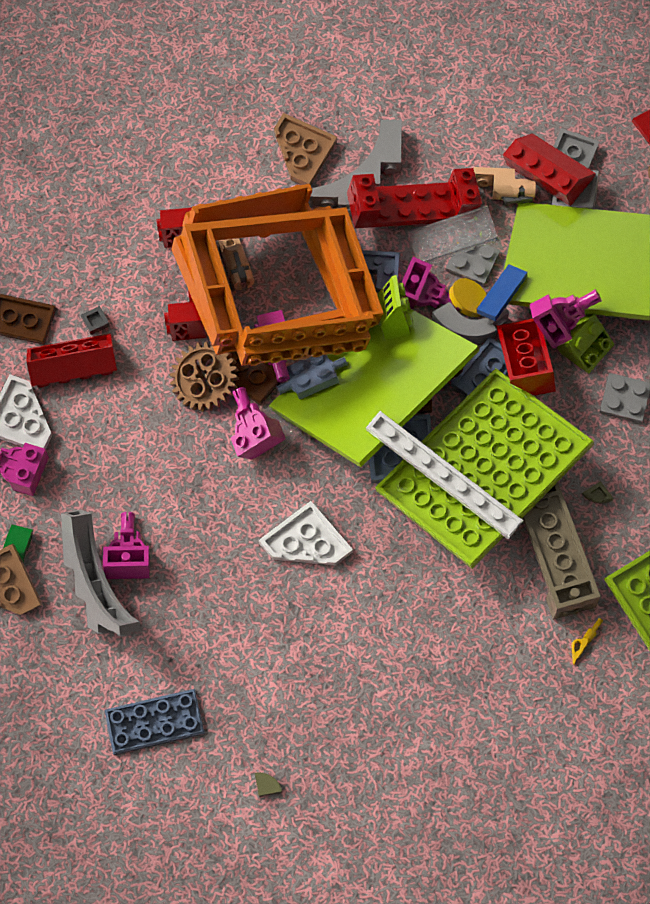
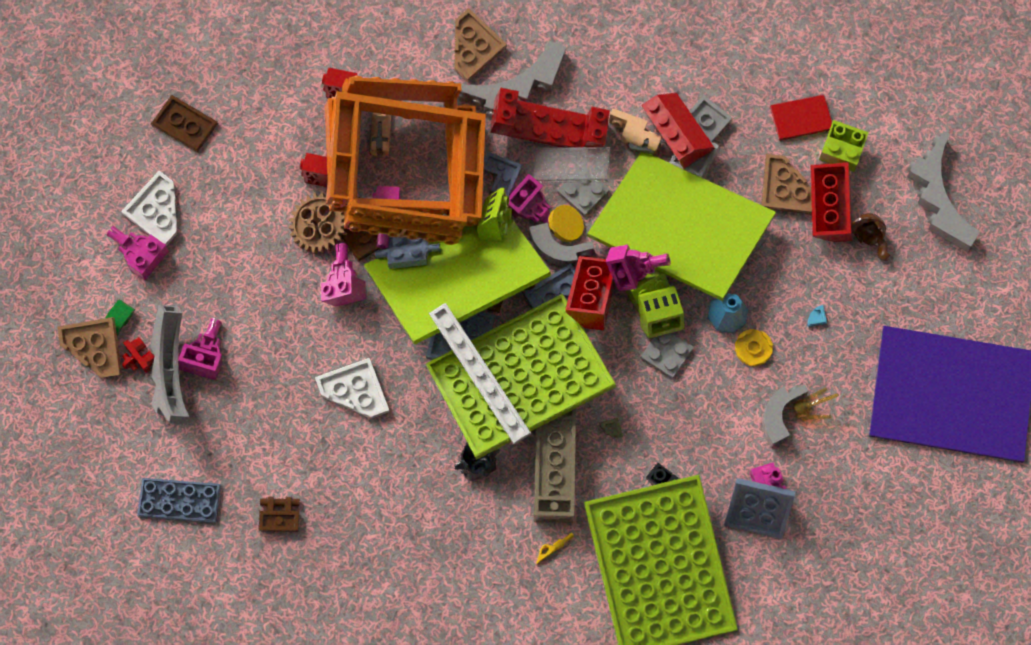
camera: 15 degrees right, 5 degrees up
red slope [26,333,117,387] -> none
dark grey plate [81,306,110,335] -> none
olive tile [255,772,282,797] -> none
blue tile [477,264,527,322] -> none
none -> red hips [122,337,155,373]
none -> reddish brown plate [259,496,300,532]
none -> black hair [454,442,500,481]
none -> lime slope [638,286,685,338]

